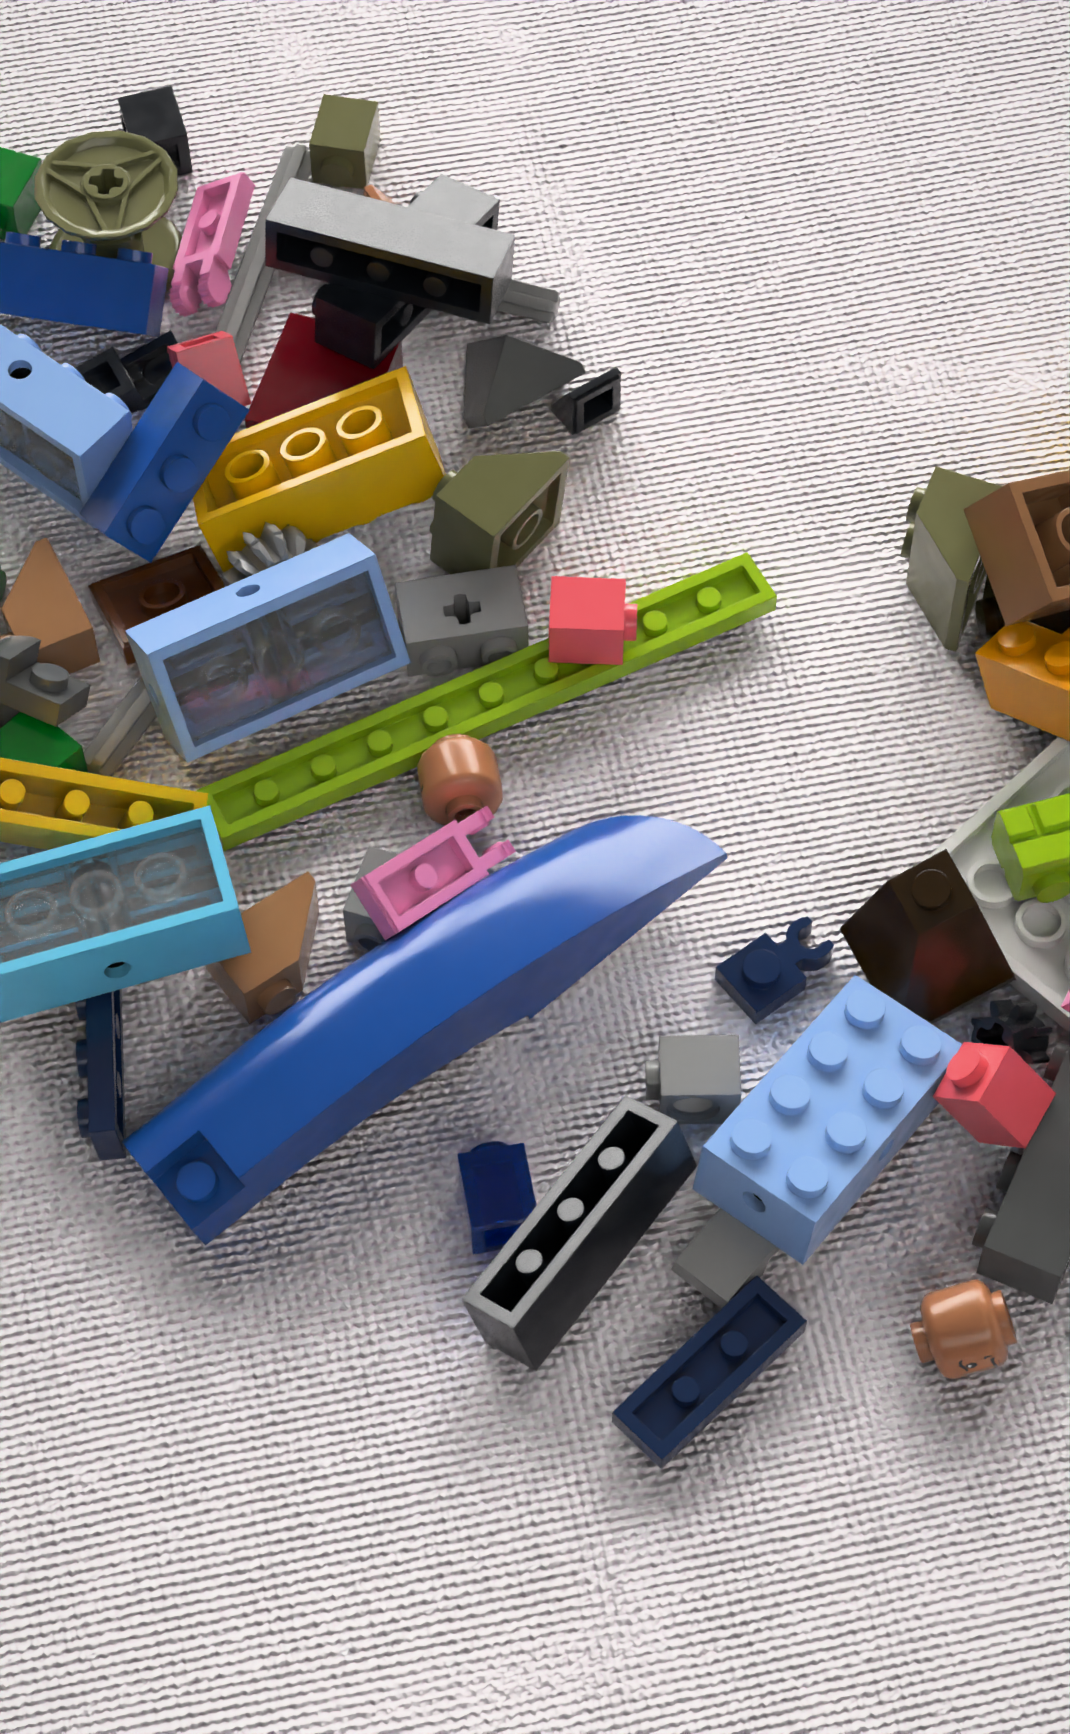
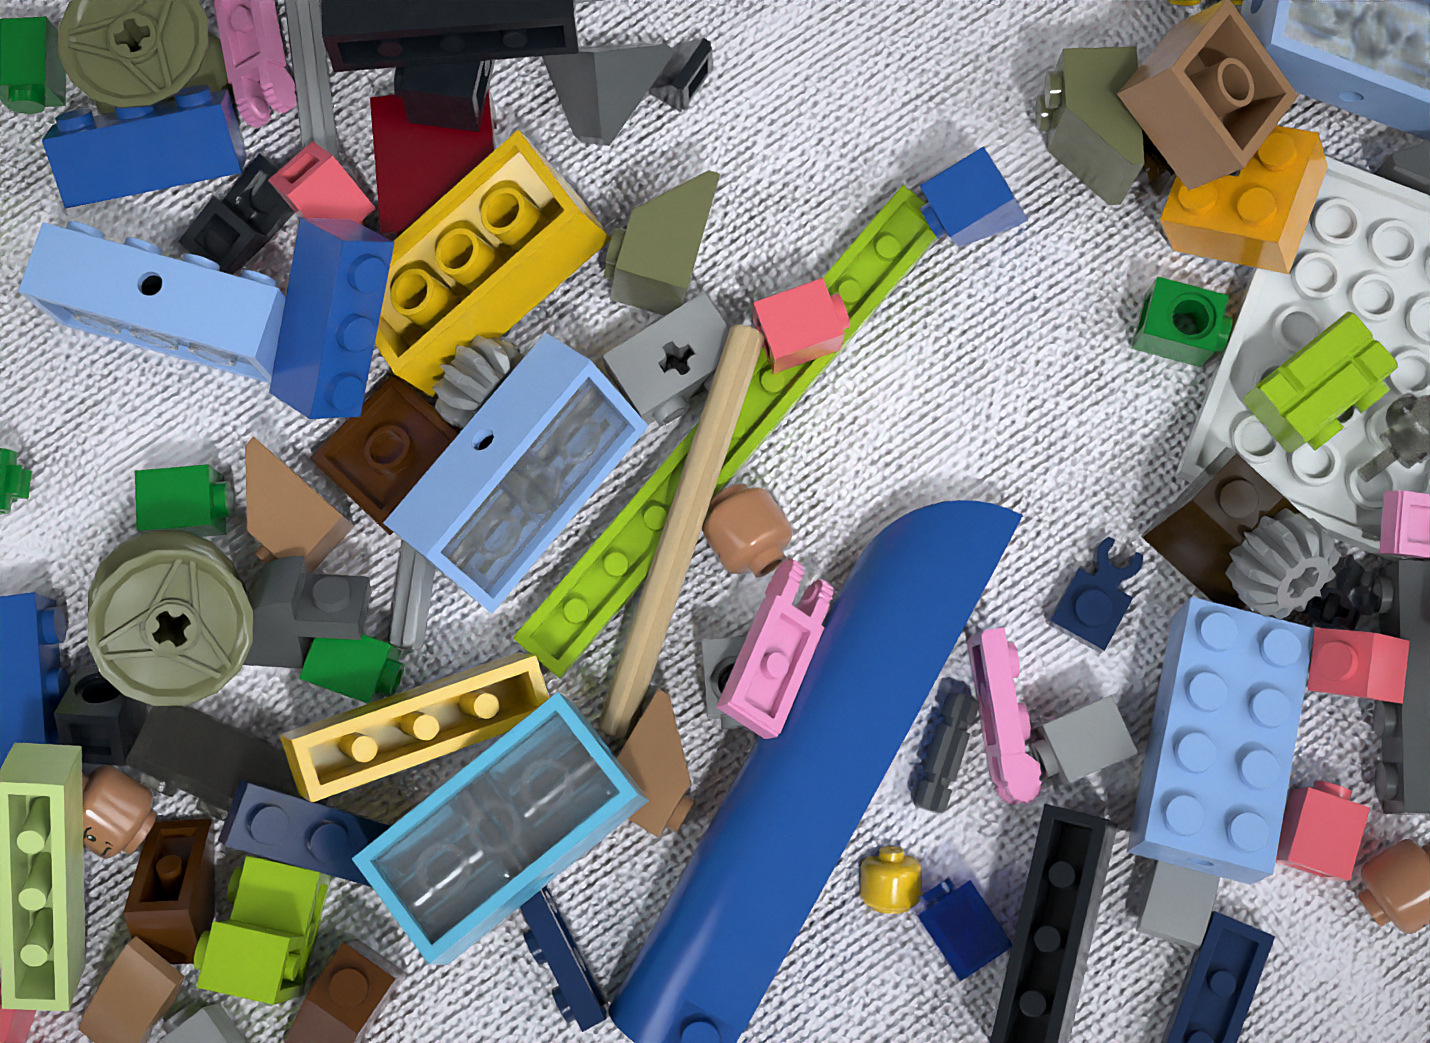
camera: 20 degrees left, 20 degrees up
none -> tan axle [598,324,765,739]
none -> yellow piece [860,846,922,914]
none -> dark grey axle [913,692,979,814]
none -> blue slope [920,146,1028,247]
none -> bright pink hinge [967,627,1042,805]
none -> green brick [1131,276,1232,367]
none -> light grey gear [1225,508,1341,620]
none -> coral brick [1276,780,1370,881]

